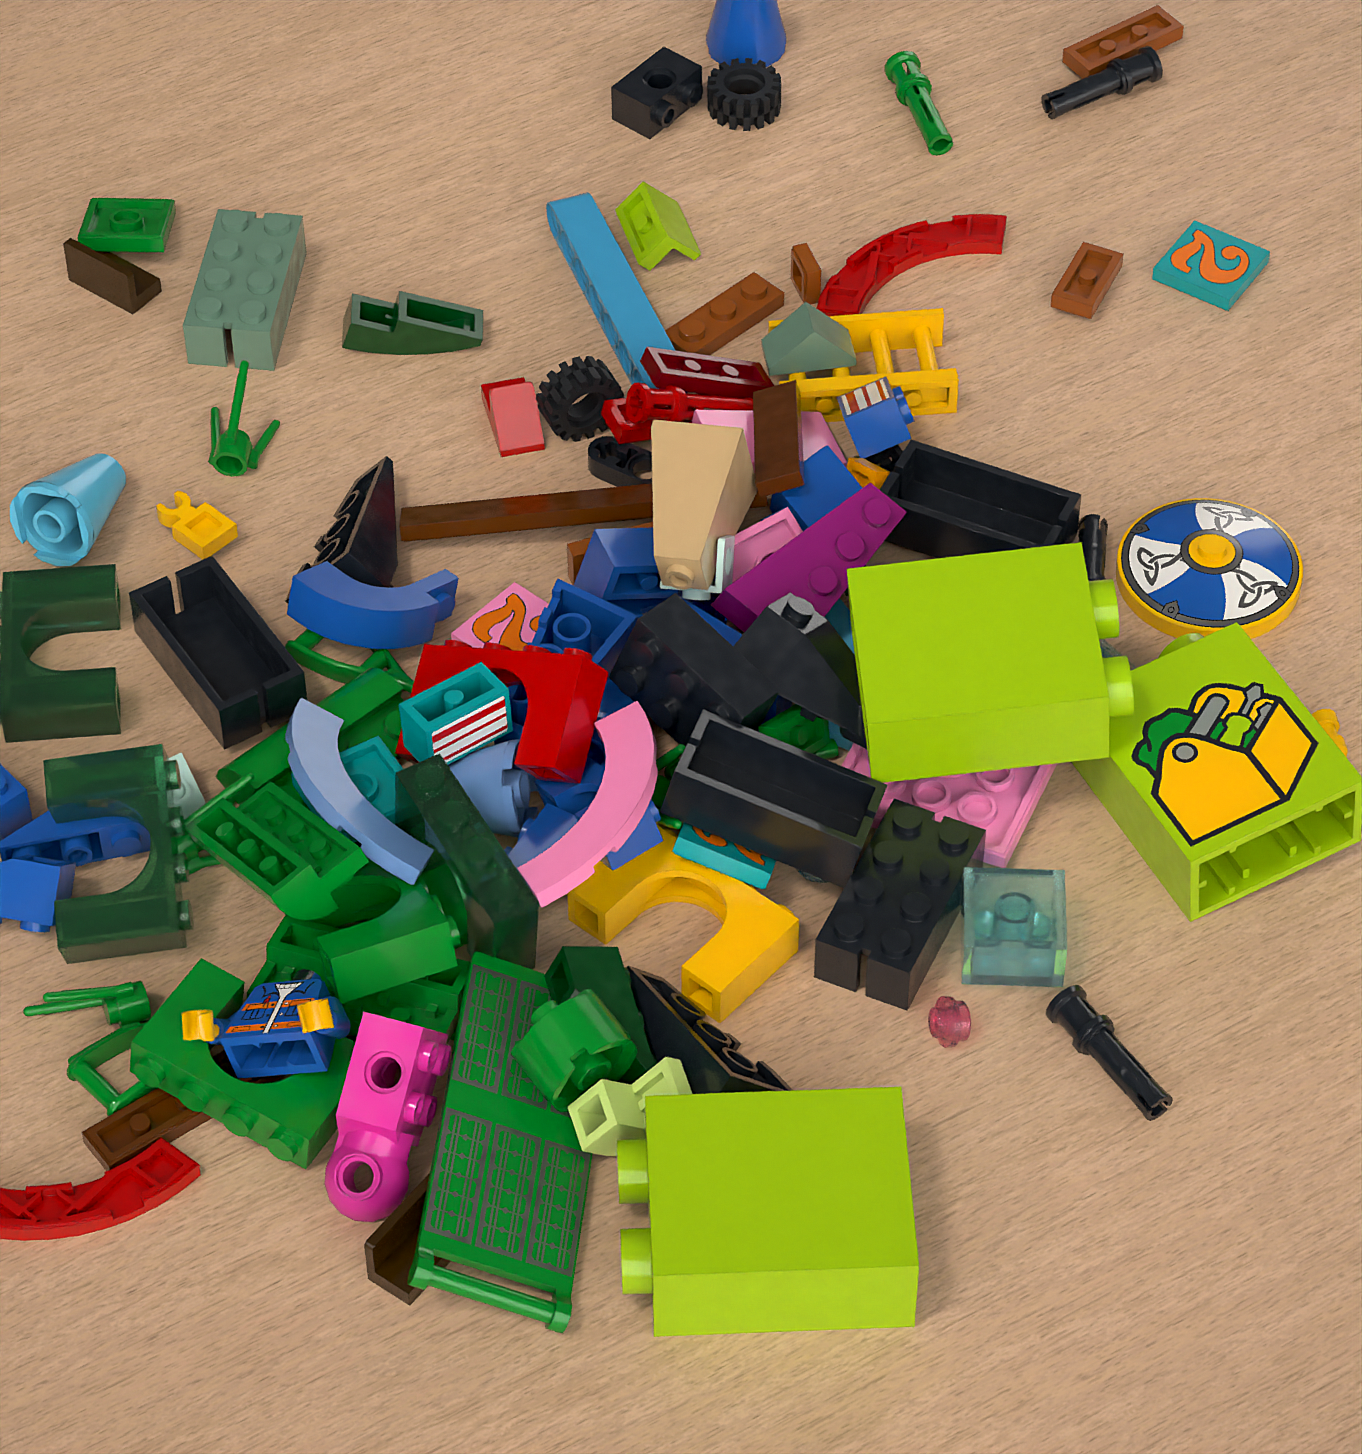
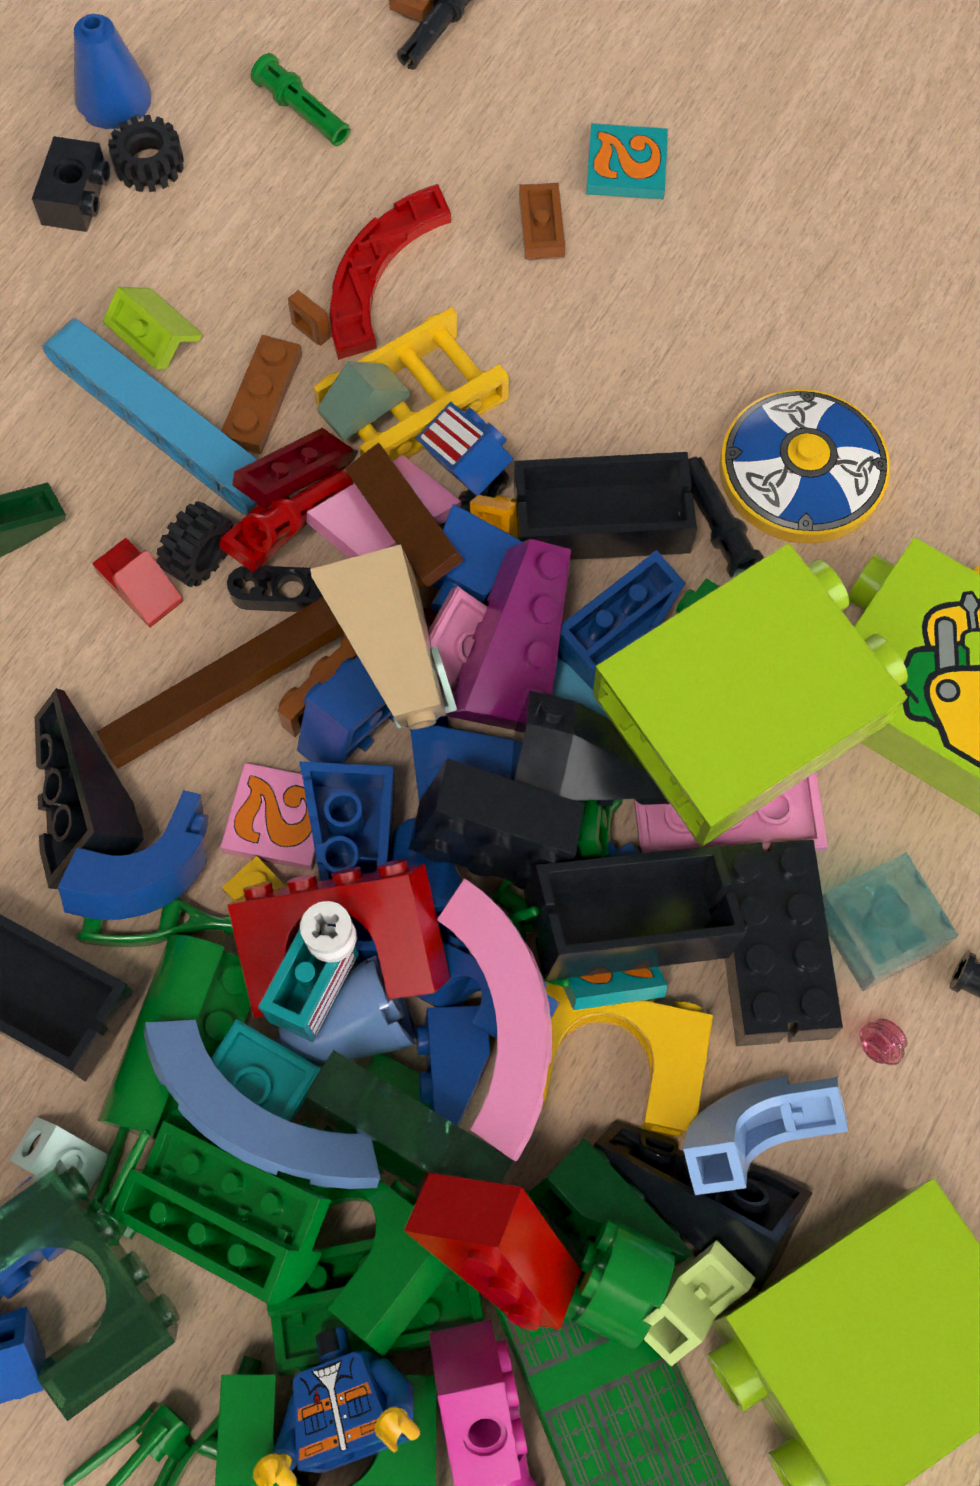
camera: 30 degrees left, 20 degrees up
none -> white wheel [300,901,357,963]
none -> red wedge [404,1173,581,1331]
none -> light blue arch [683,1076,848,1195]

